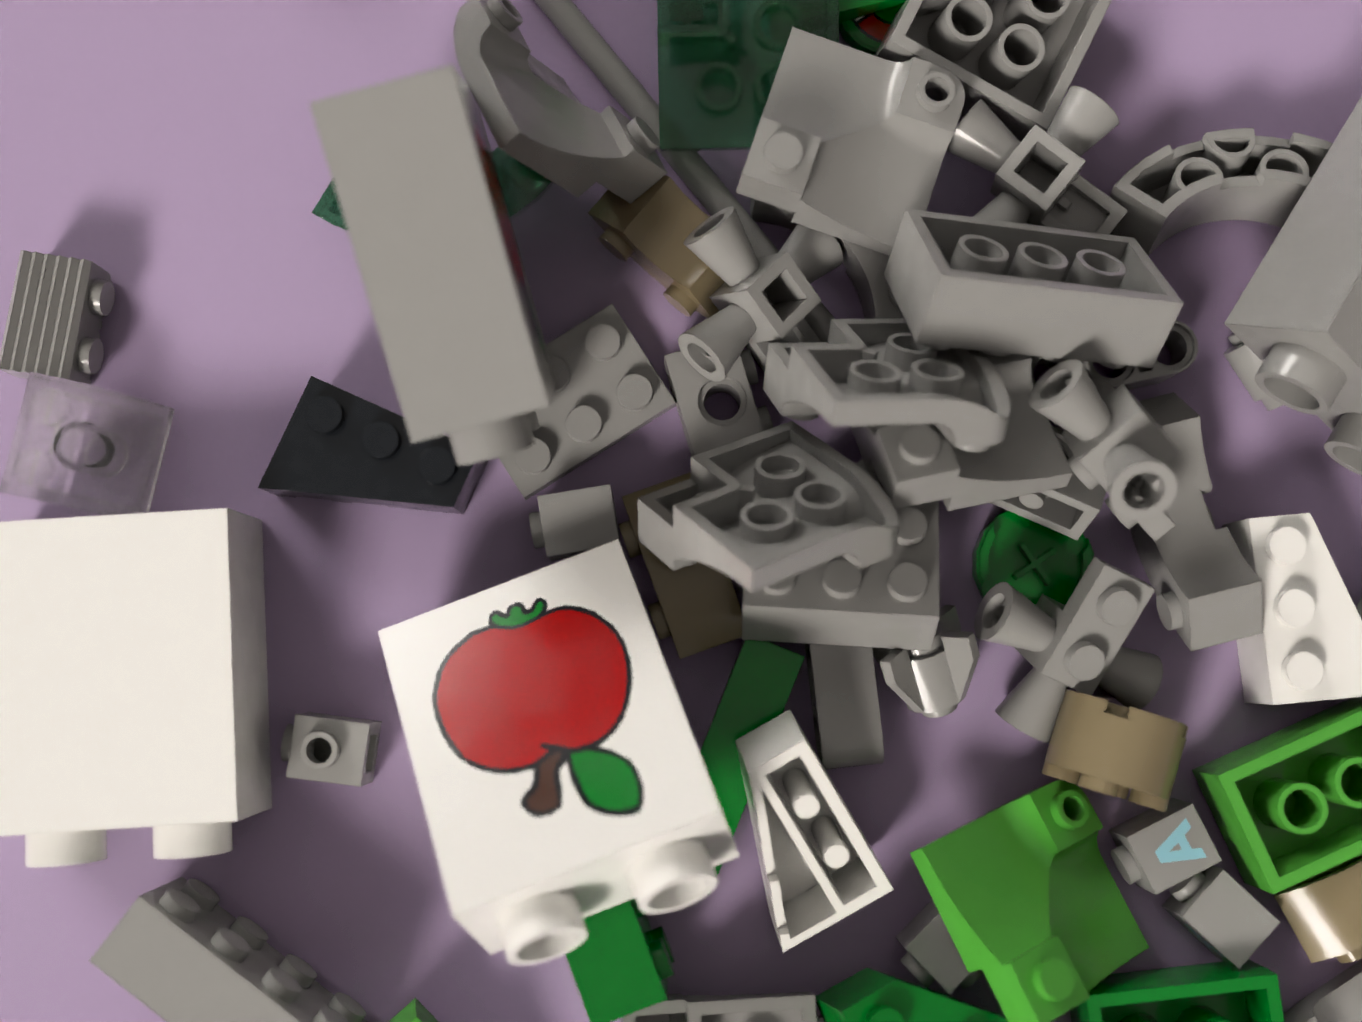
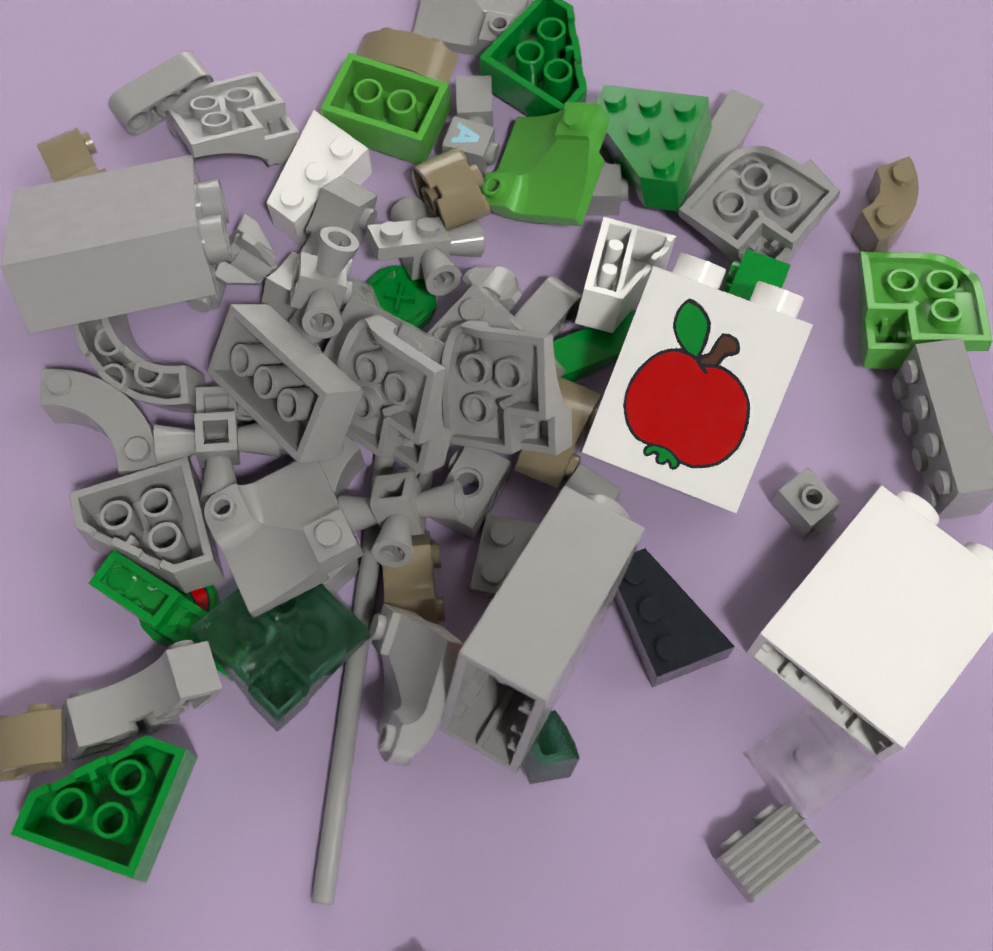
camera: 130 degrees left, 15 degrees down
none -> light grey brick [40,369,167,477]
none -> light grey brick [215,214,278,285]

